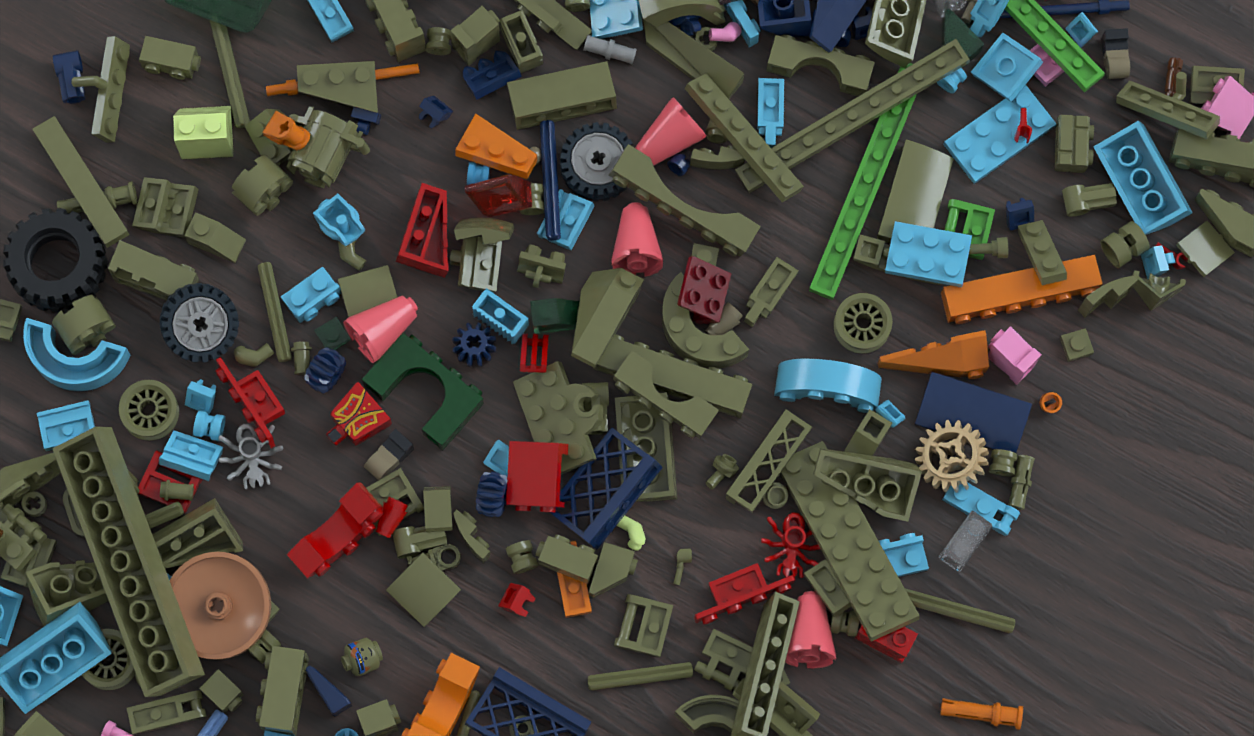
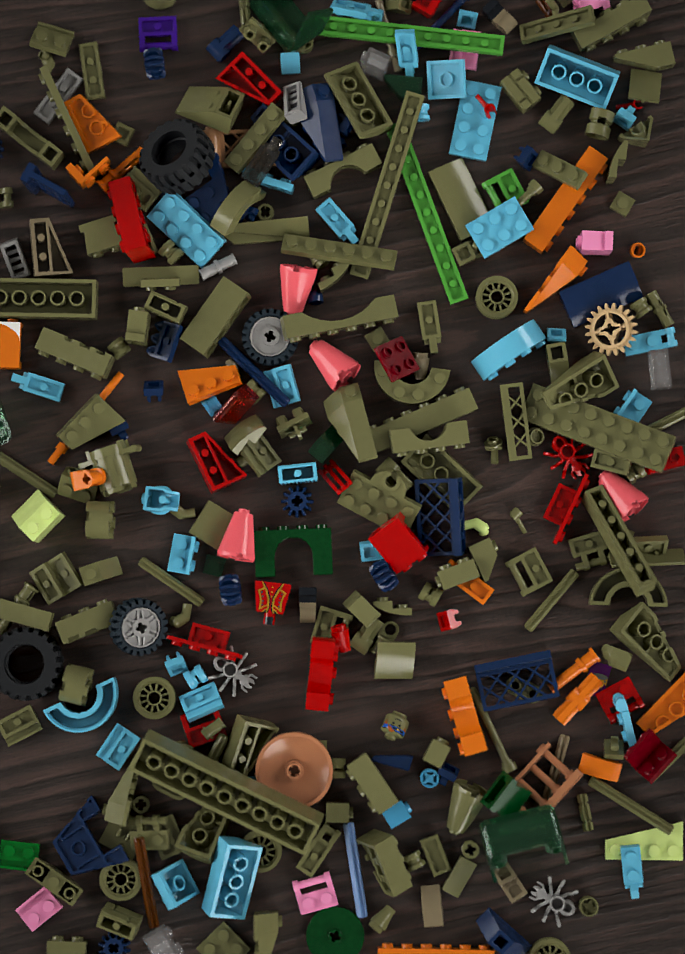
camera: 30 degrees left, 10 degrees up
olive pin [291,342,312,375] -> none
bright pink arm [709,22,742,42] -> none

